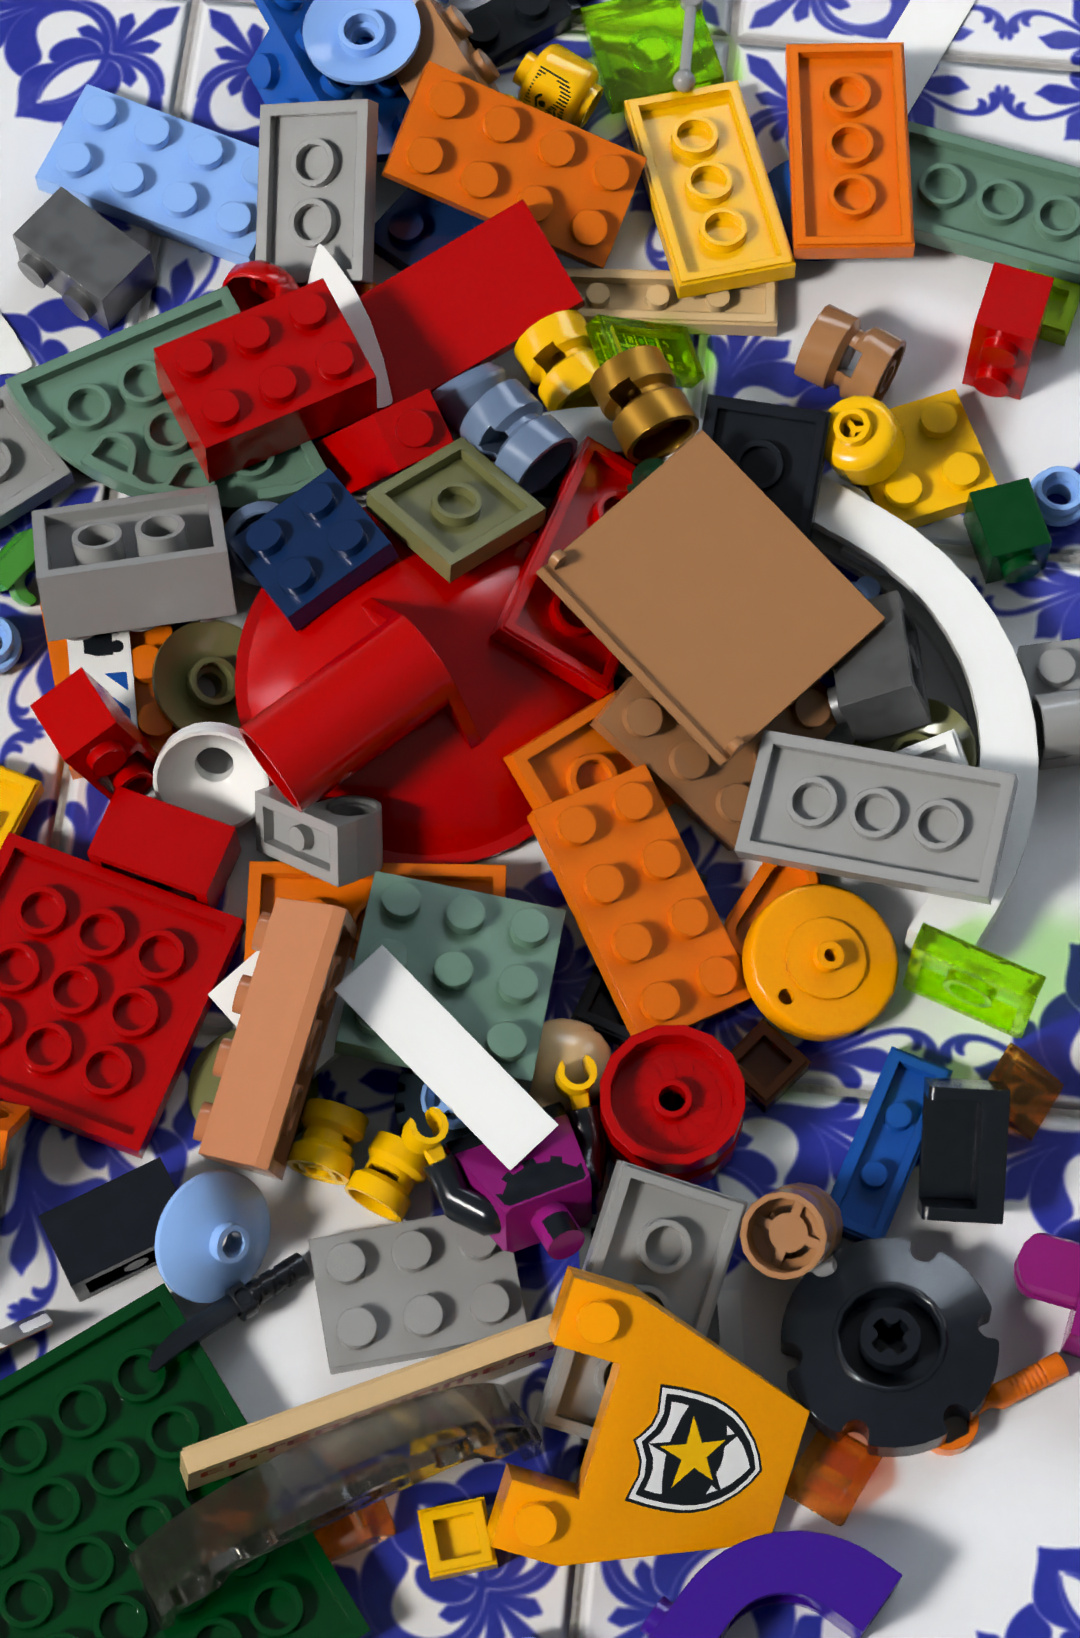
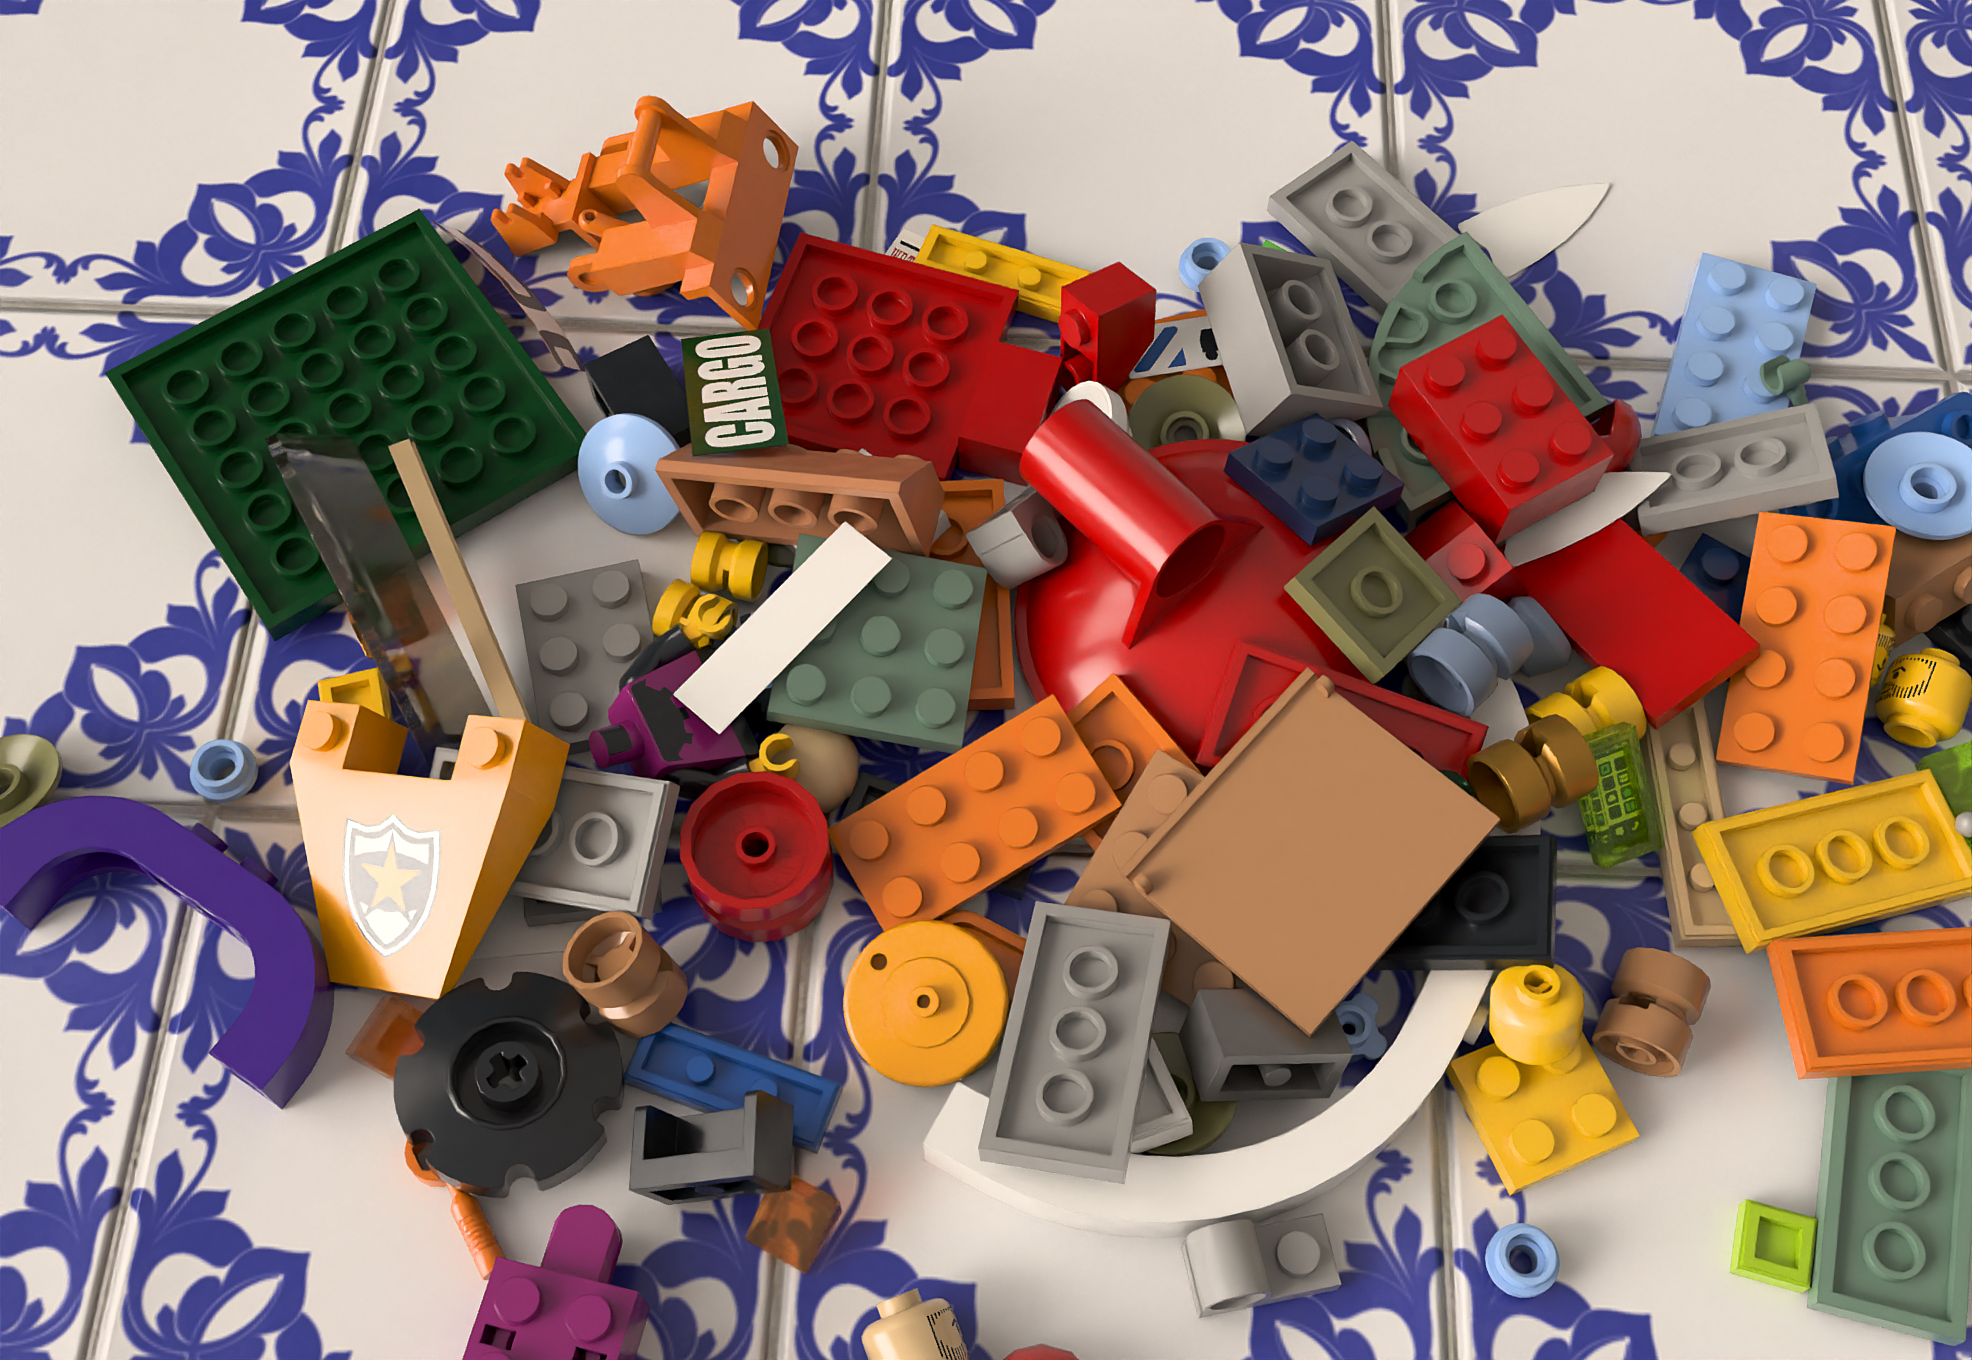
camera: 85 degrees right, 5 degrees down
flat silver brick [13,187,157,331] -> none
black piece [148,1253,310,1373] -> none
reddish brown tile [730,1018,811,1113] -> none
clear neon green tile [903,923,1046,1039] -> none
red brick [962,262,1054,400] -> none
dark green brick [963,478,1052,584] -> none
none -> sticker [681,328,789,457]
none -> sand green hand [1760,355,1811,407]

